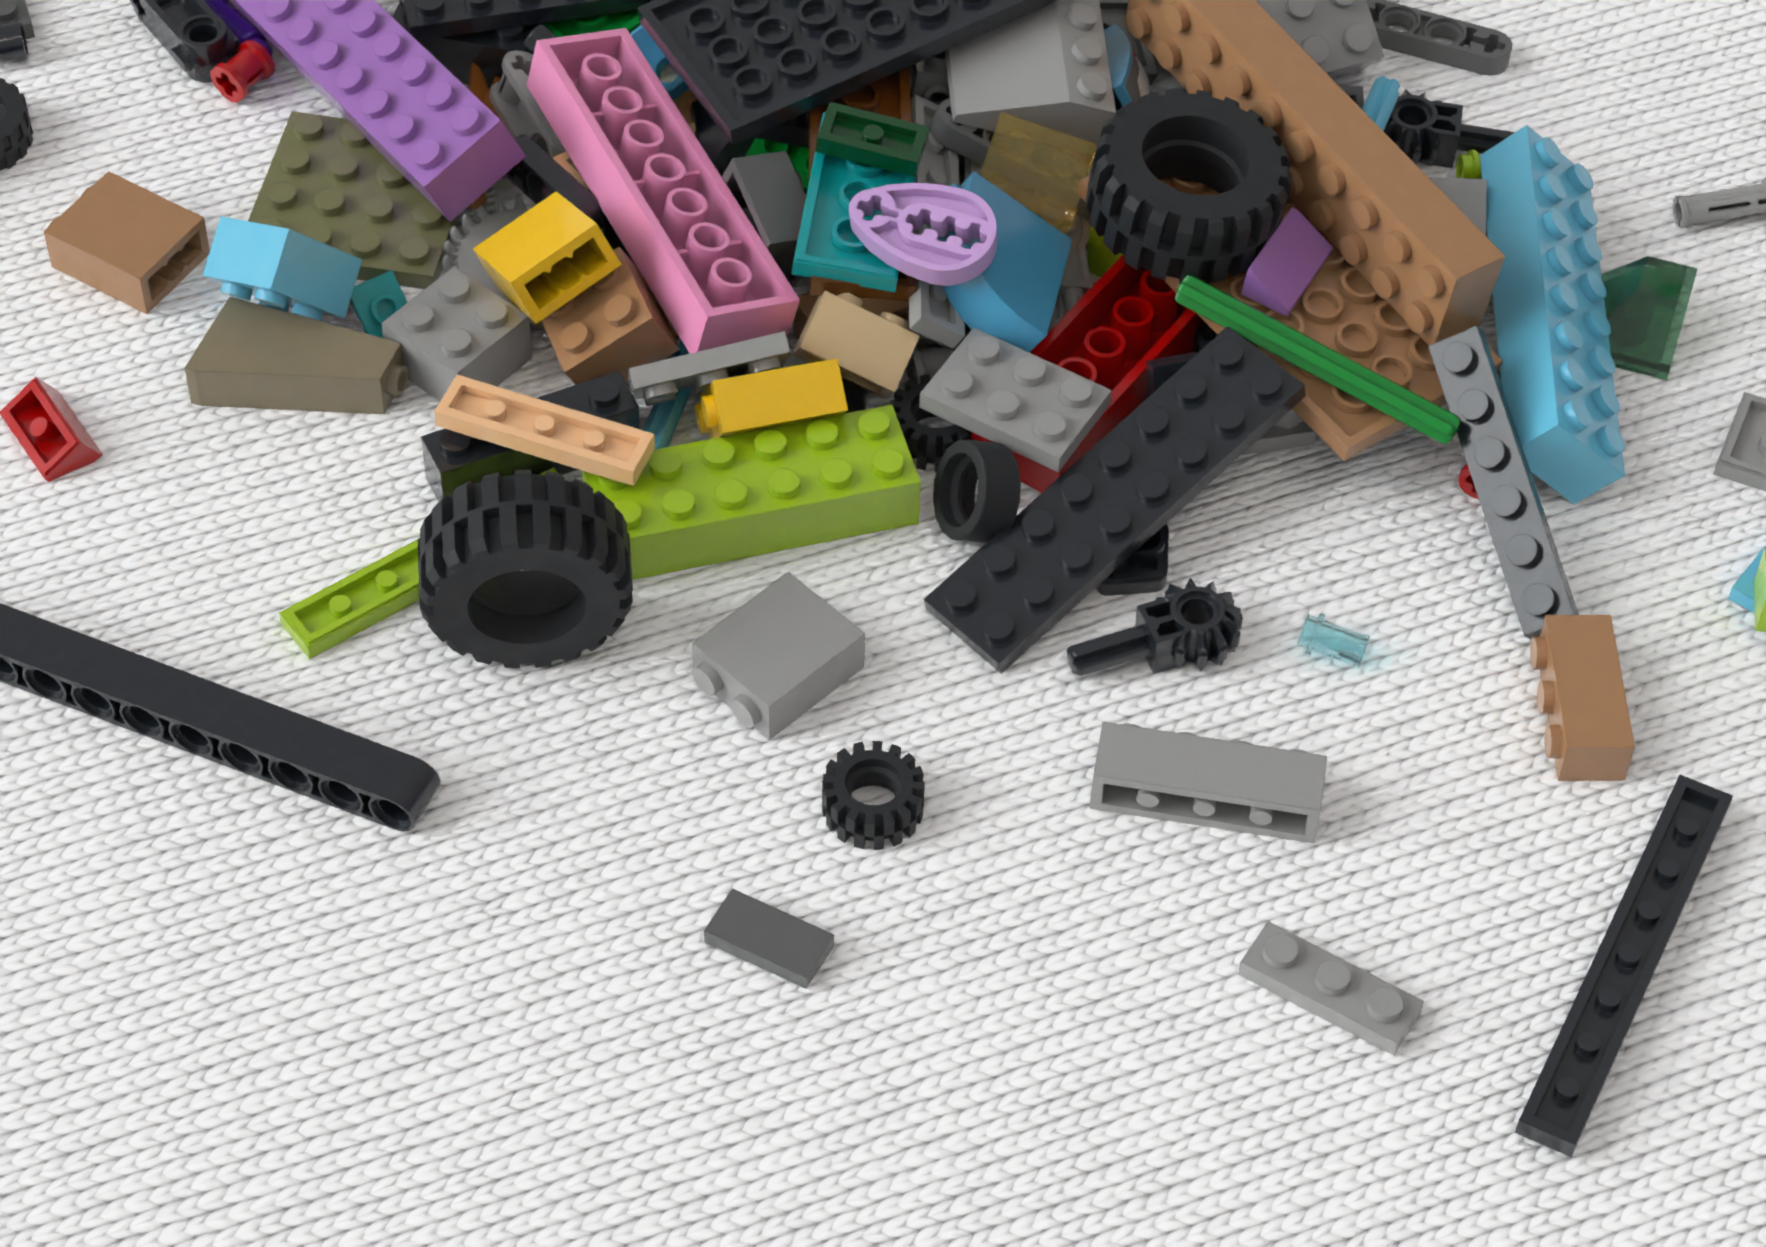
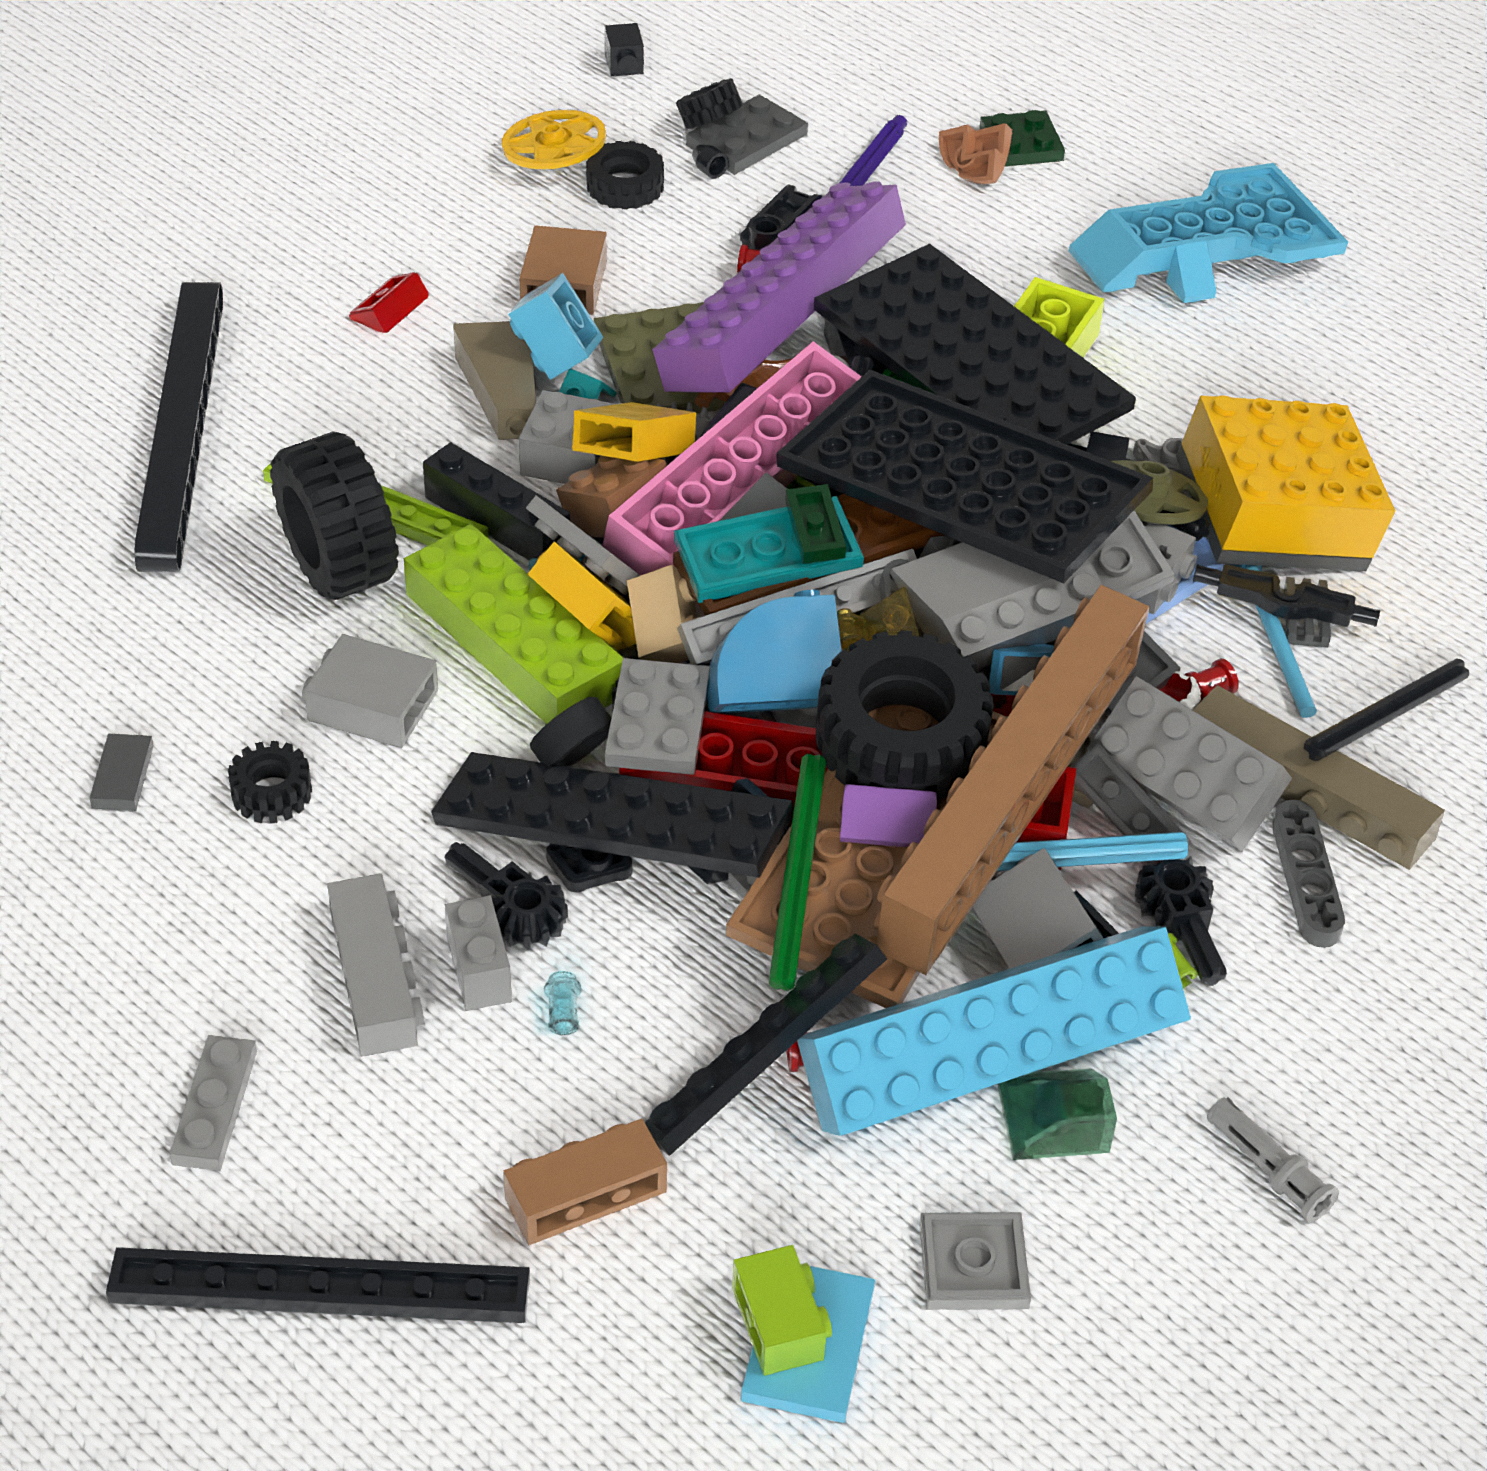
camera: 65 degrees right, 5 degrees down
light nougat plate [434,375,655,486] -> none
lavender piece [849,183,998,286] -> none
none -> light grey brick [444,895,512,1011]

